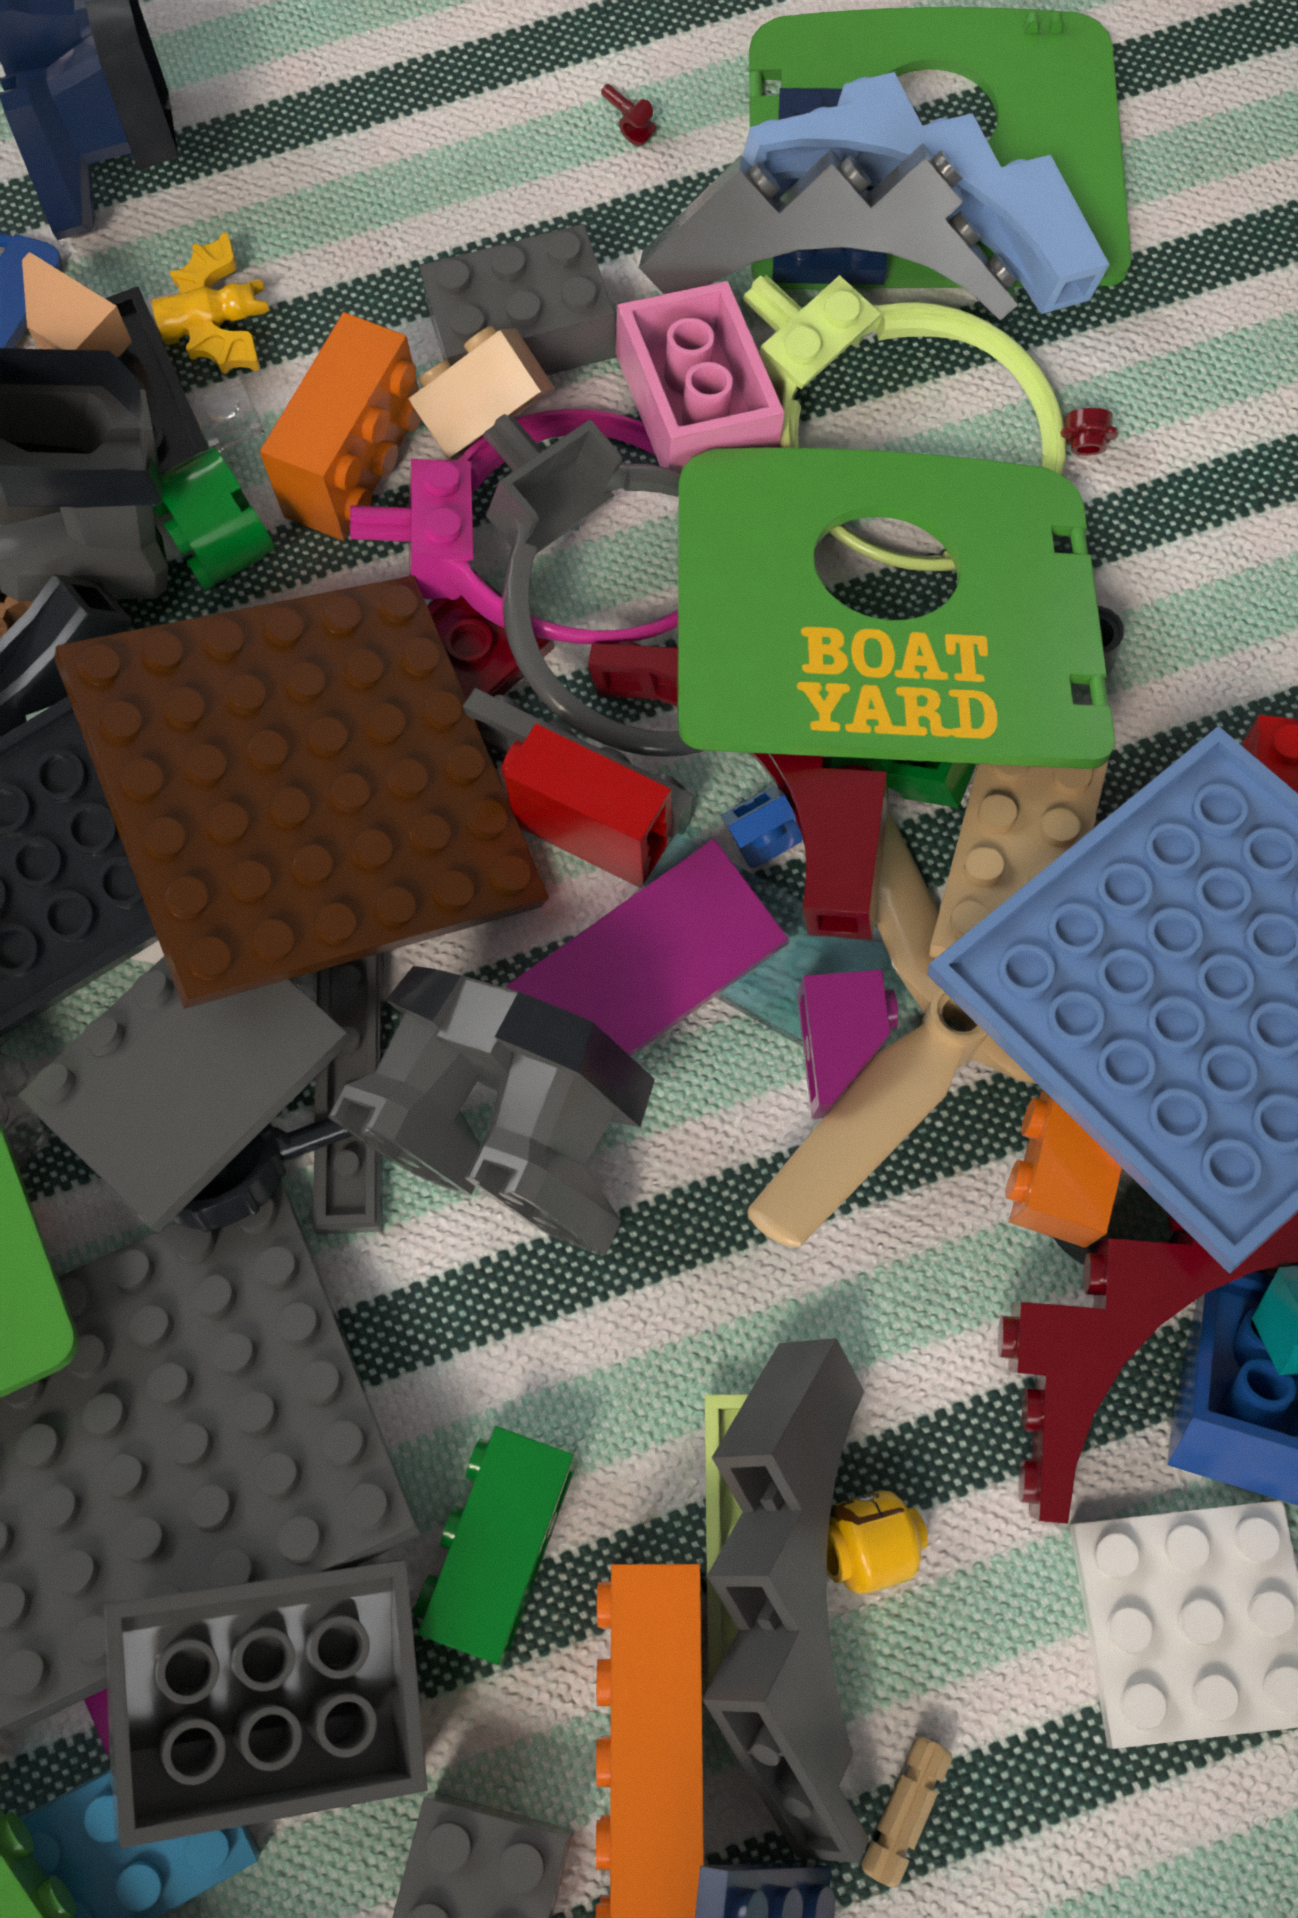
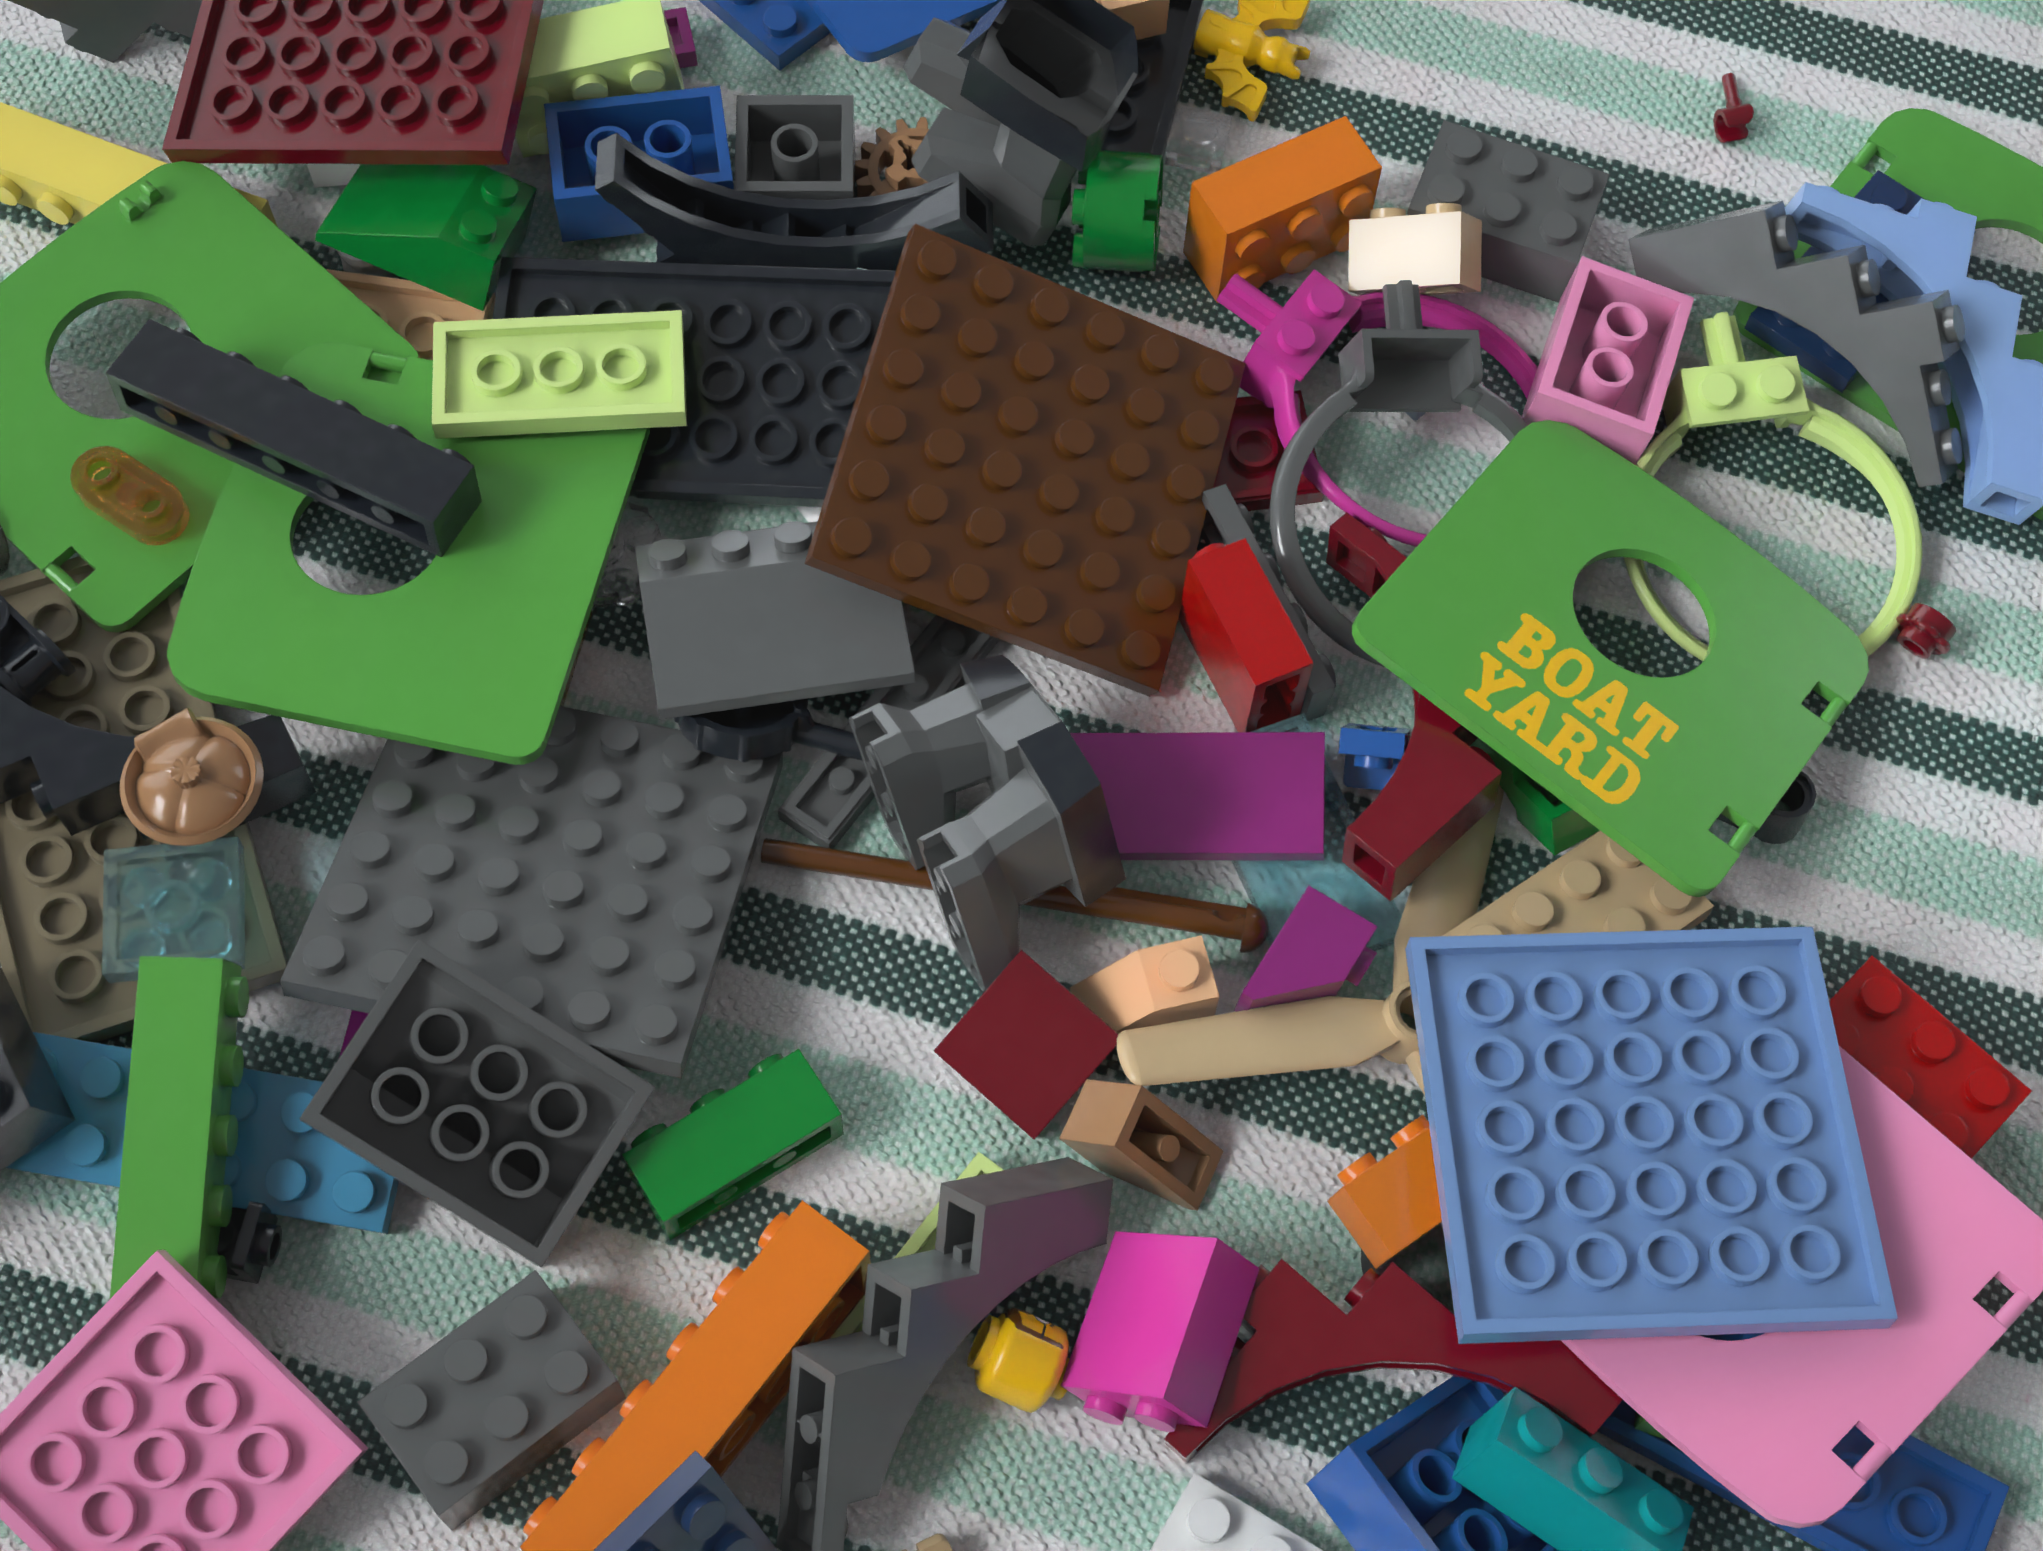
camera: 30 degrees right, 5 degrees down
none -> reddish brown bar [761,838,1269,953]
none -> dark red tile [933,950,1118,1140]
none -> medium nougat slope [1059,1079,1224,1211]
none -> dark pink brick [1060,1231,1260,1432]
none -> light nougat slope [1070,935,1220,1034]

